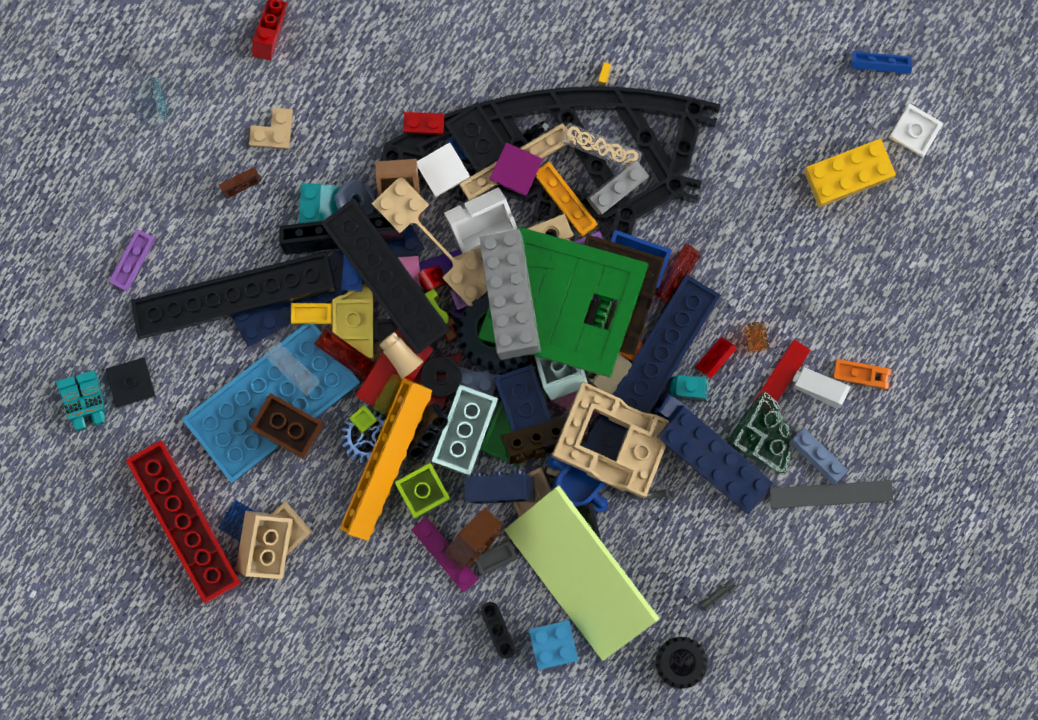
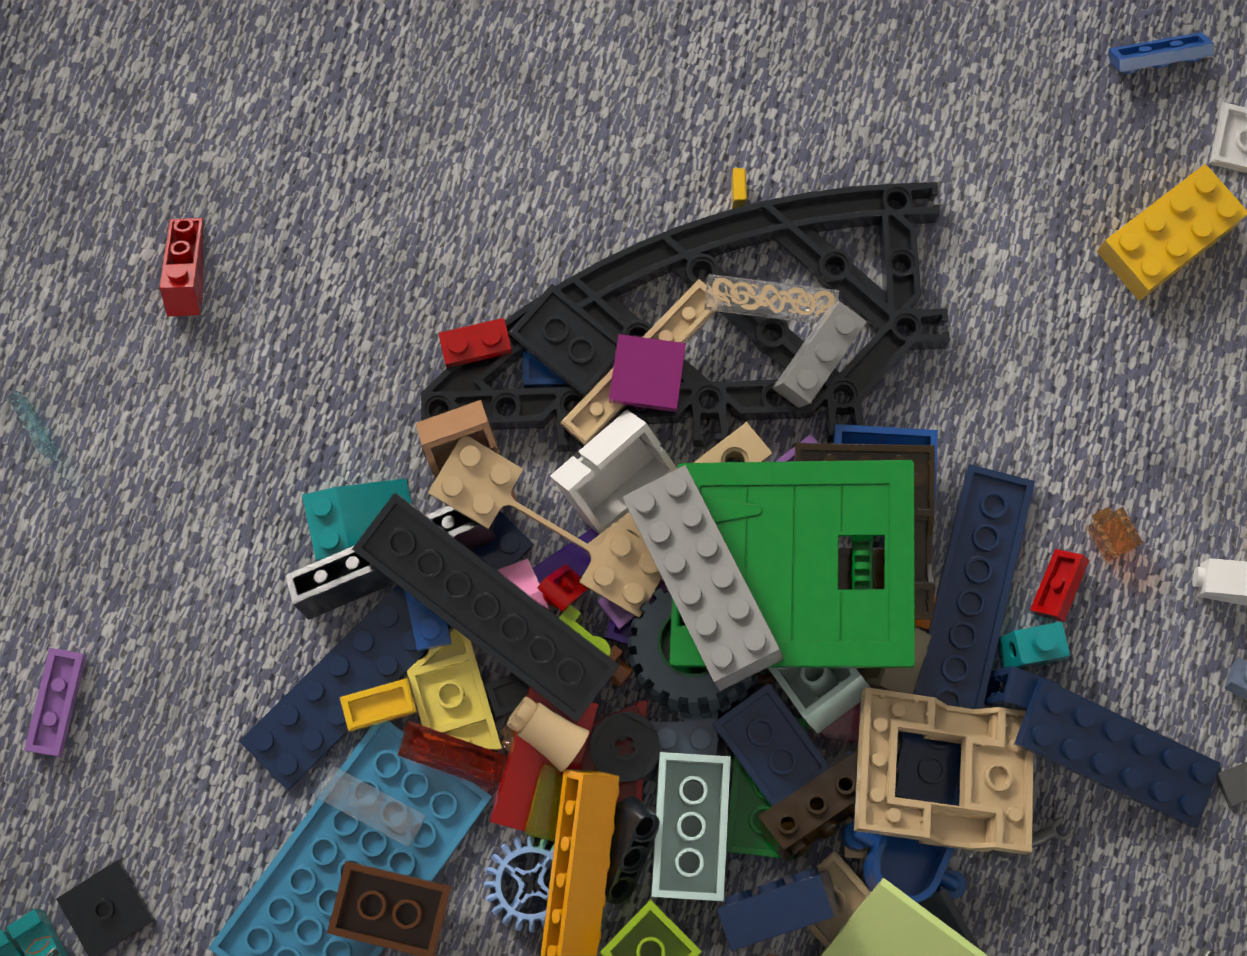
camera: 15 degrees left, 5 degrees down
black plate [131,251,336,339] -> none
copper plate [219,167,261,199] -> none
tan plate [249,108,293,149] -> none
sand blue plate [334,180,375,215] -> none
lime tile [349,405,378,434] -> none
white tile [417,143,470,198] -> none
black axle [523,121,550,141] -> none
light orange tile [535,161,598,237] -> none
clear red plate [655,244,701,304] -> none
clear green brick [727,391,791,475] -> none
red tile [750,339,811,418] -> none

